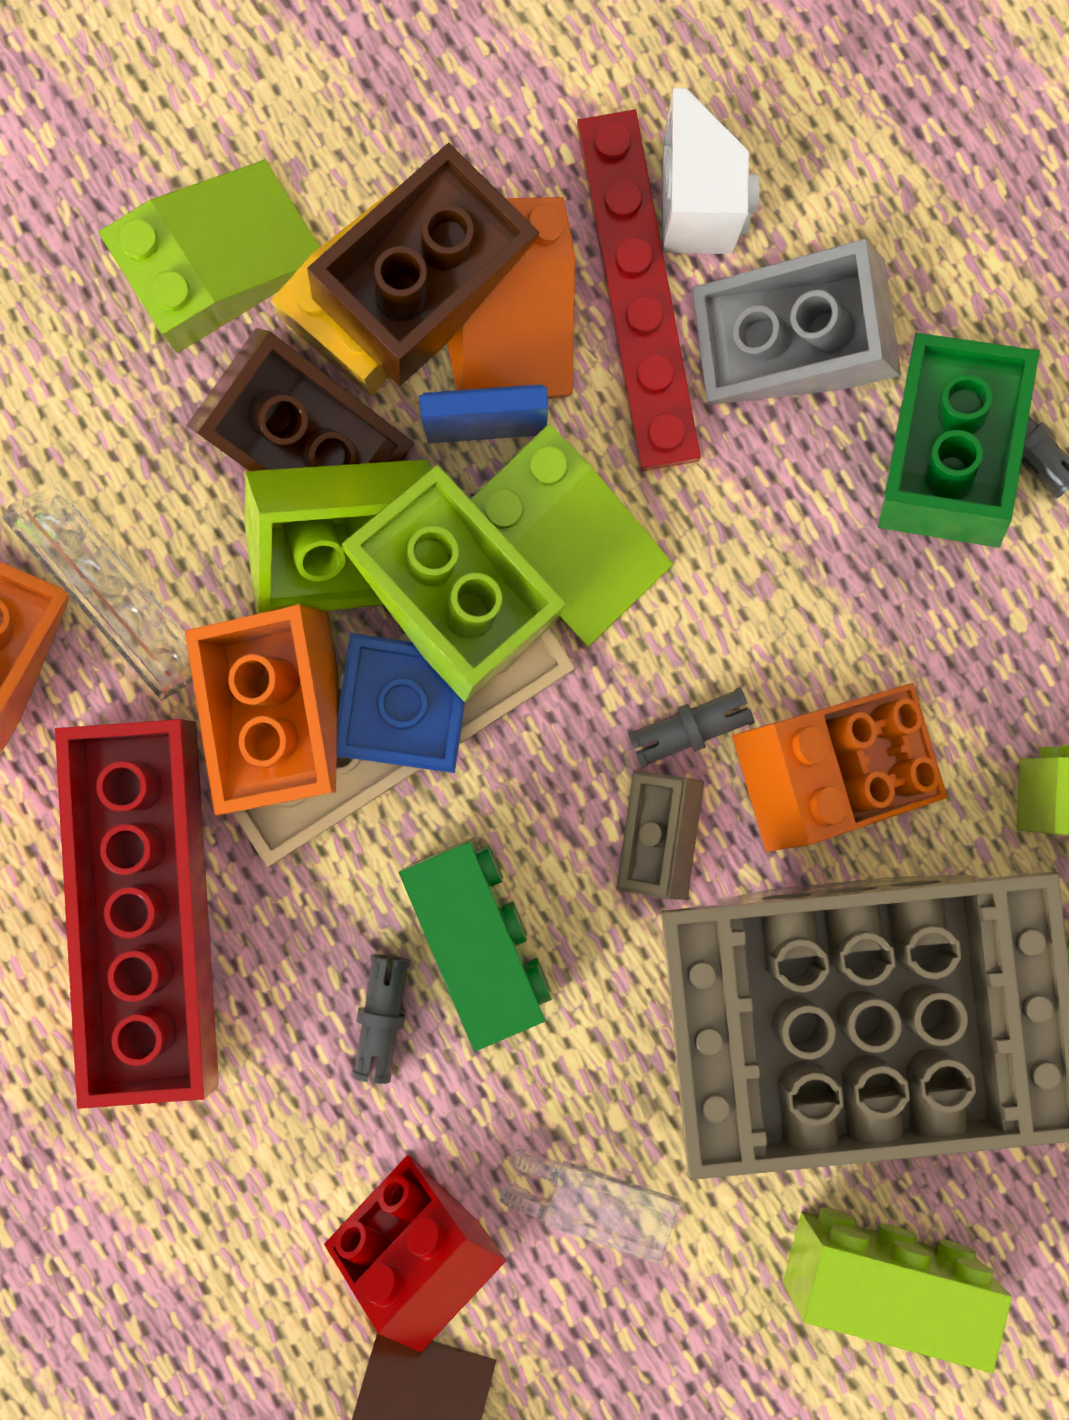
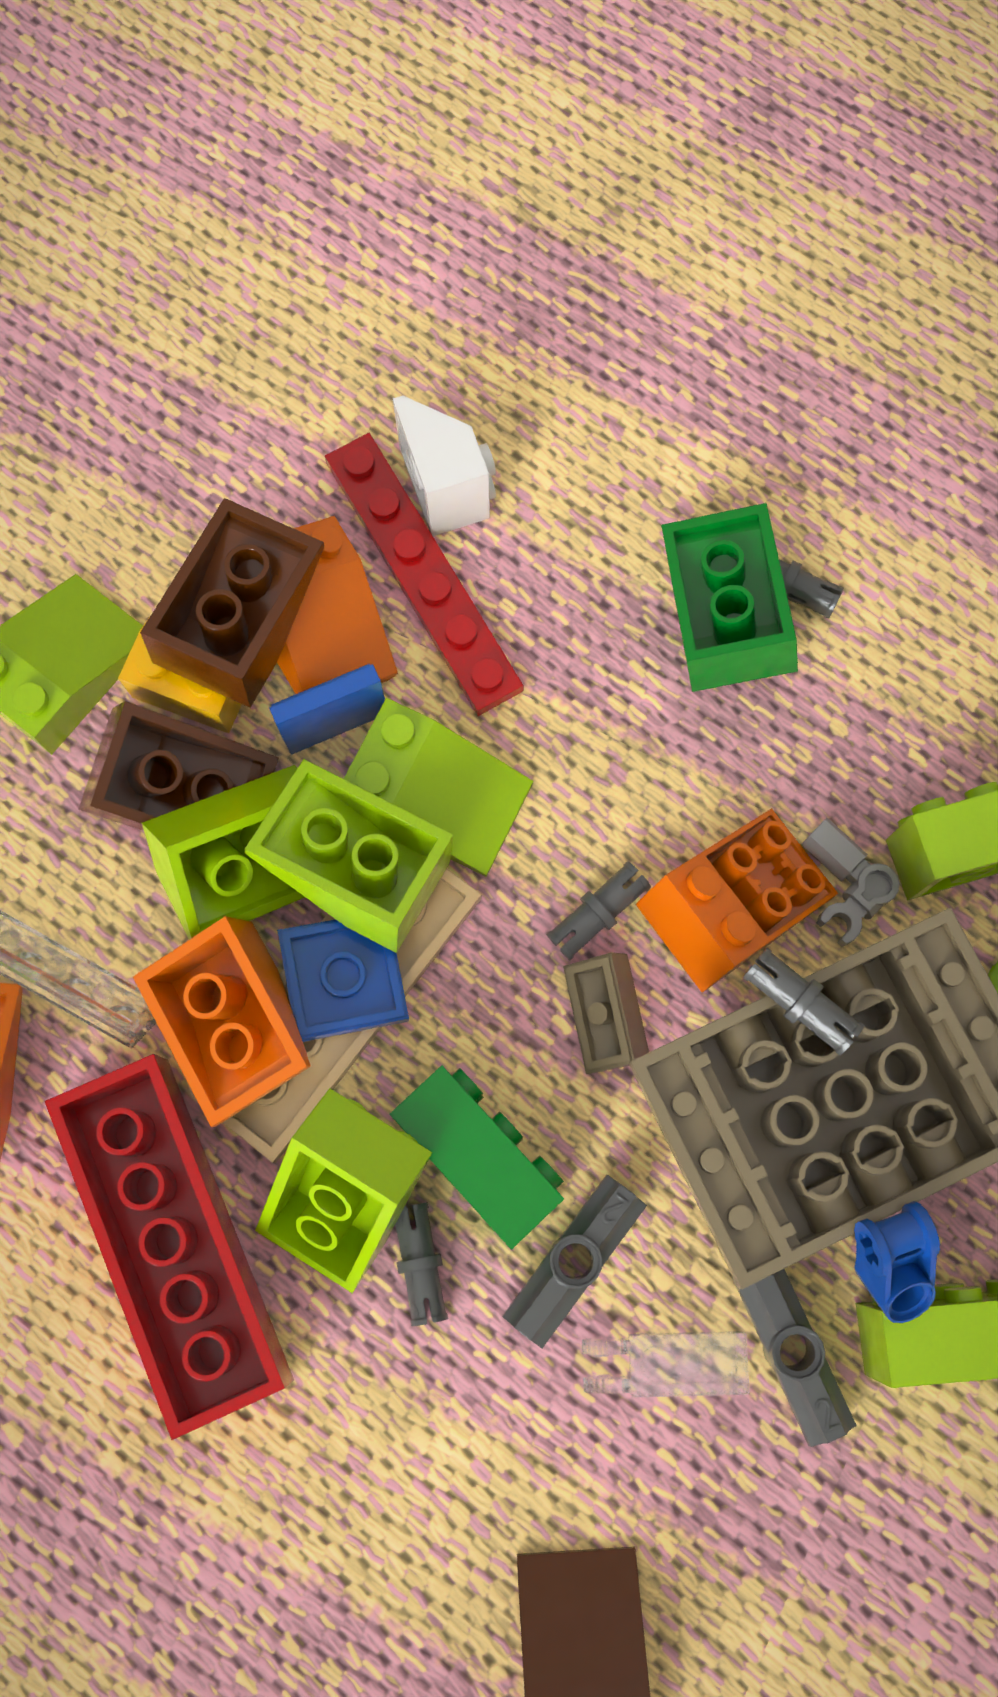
camera: 15 degrees left, 10 degrees down
red slope [324,1155,507,1352] -> none
light grey slope [692,238,901,405] -> none
none -> lime brick [255,1088,432,1294]
none -> dark grey piece [502,1174,647,1349]
none -> dark grey piece [732,1269,857,1447]
none -> dark grey pin [743,948,865,1056]
none -> light grey bar [801,818,900,947]
none -> blue piece [854,1201,940,1323]

